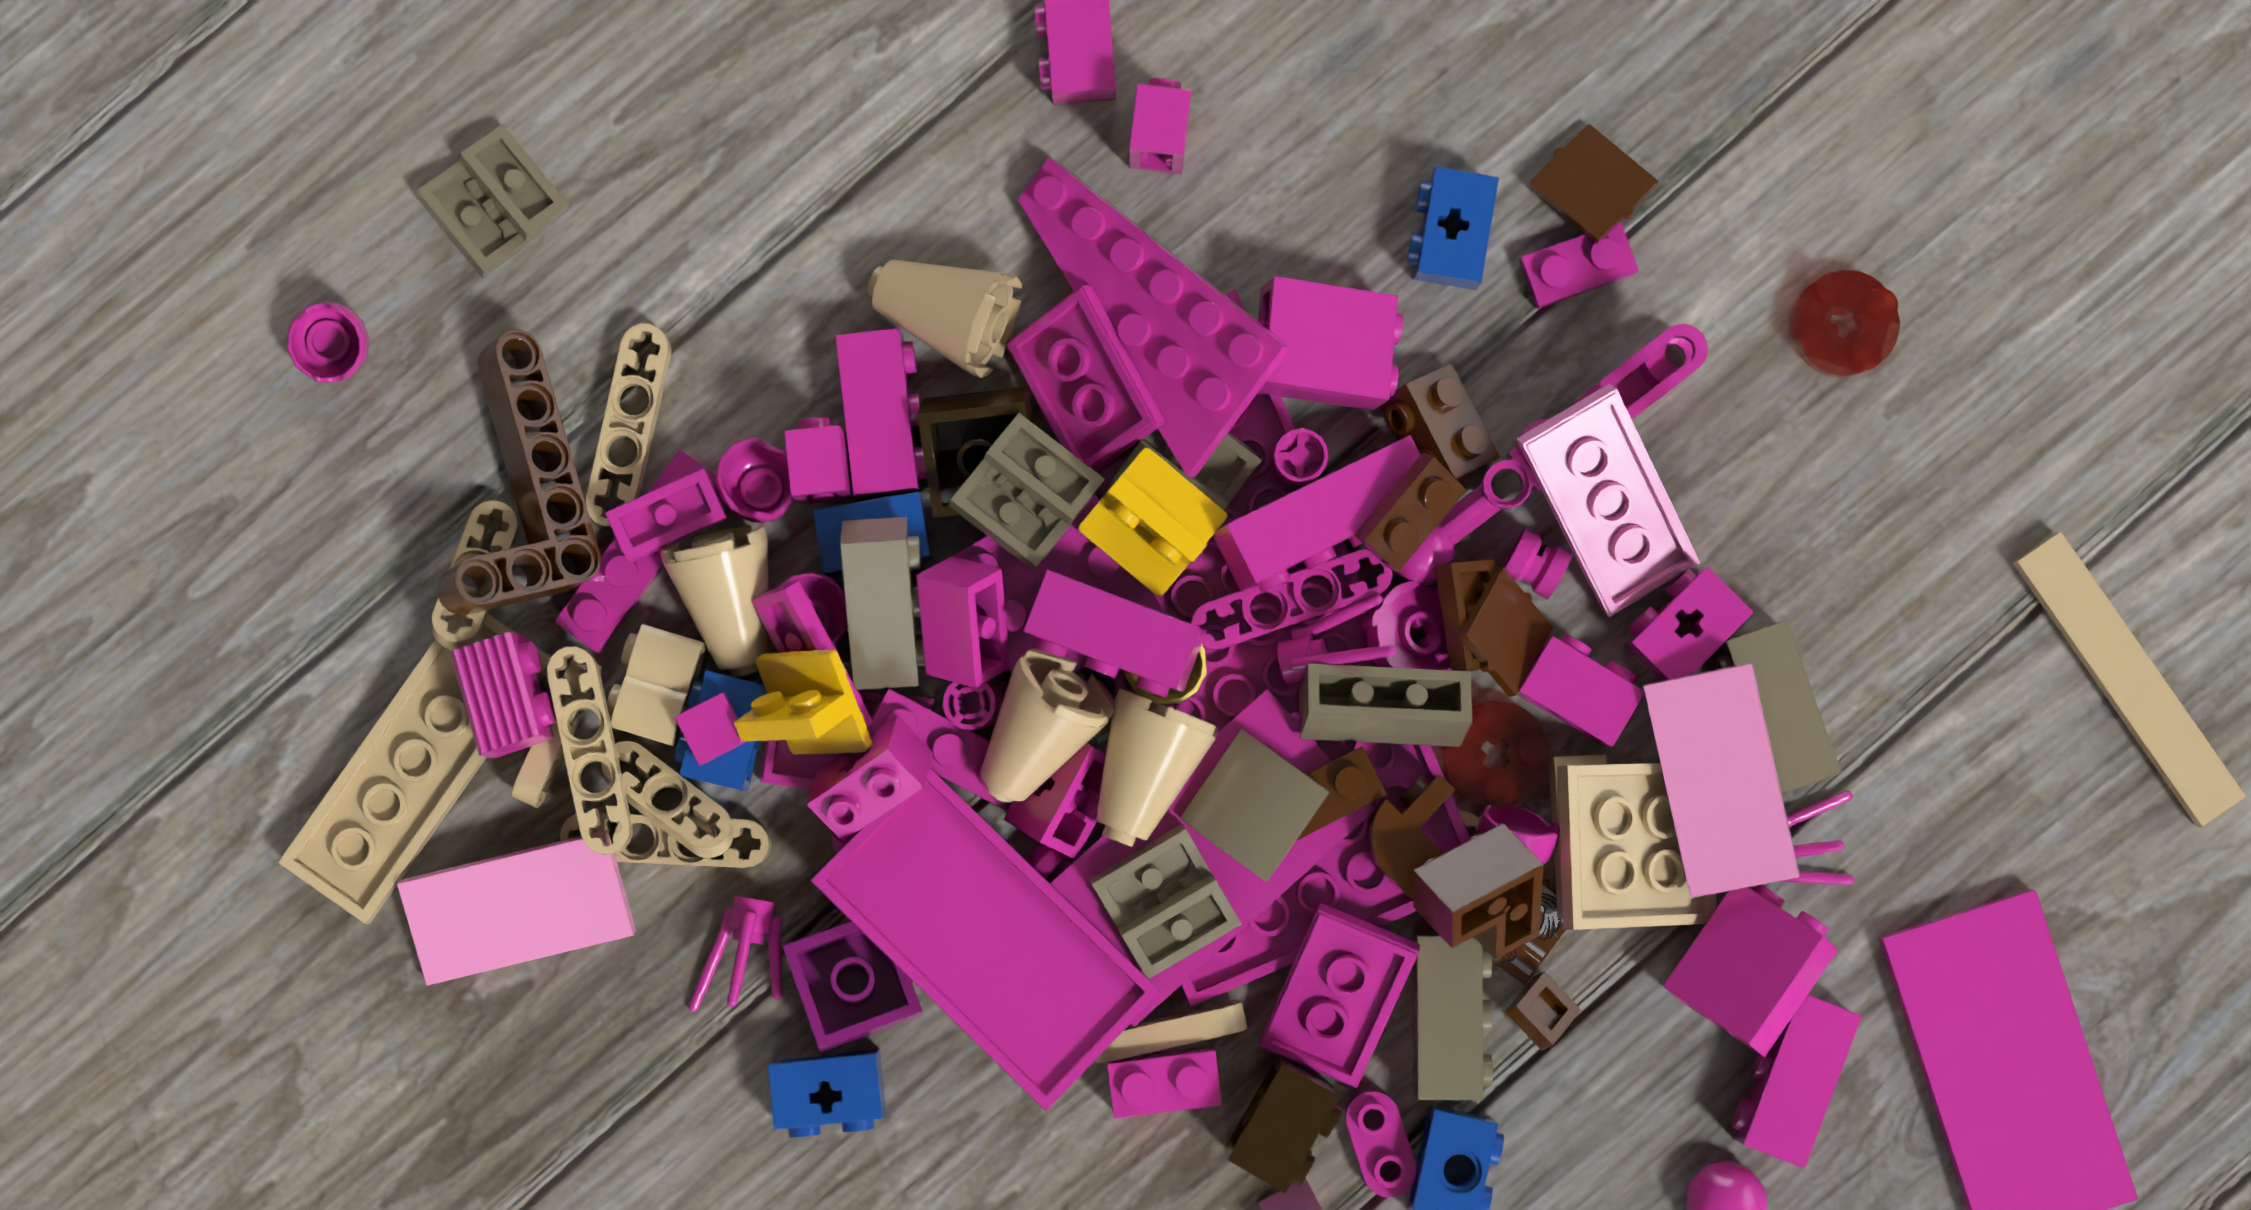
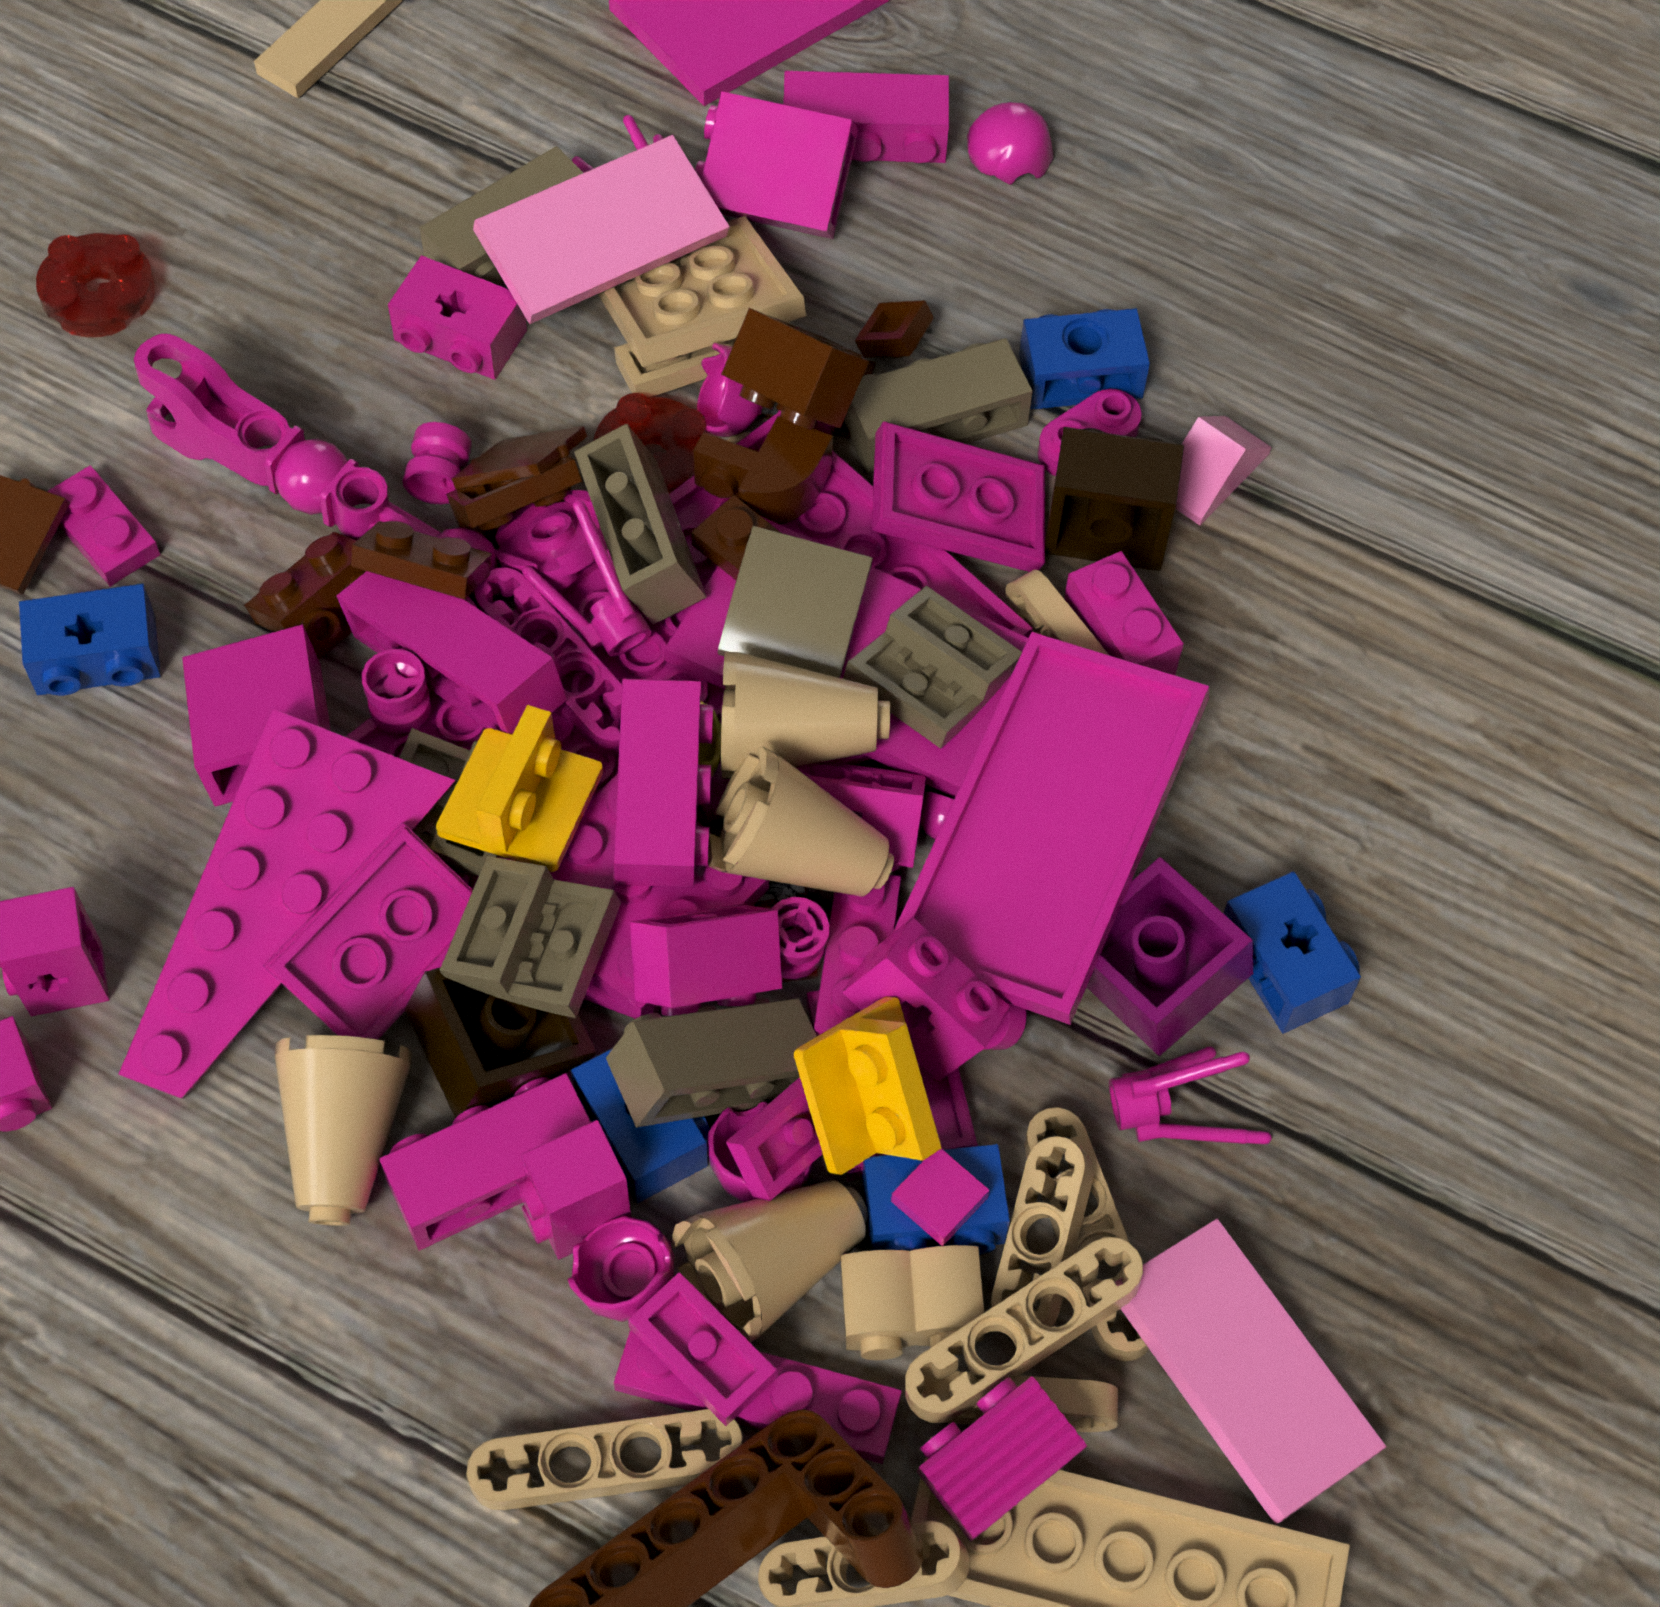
camera: 115 degrees left, 25 degrees down
bright pink tile [1516,383,1700,617] -> none
dark pink brick [1517,633,1645,748] -> none

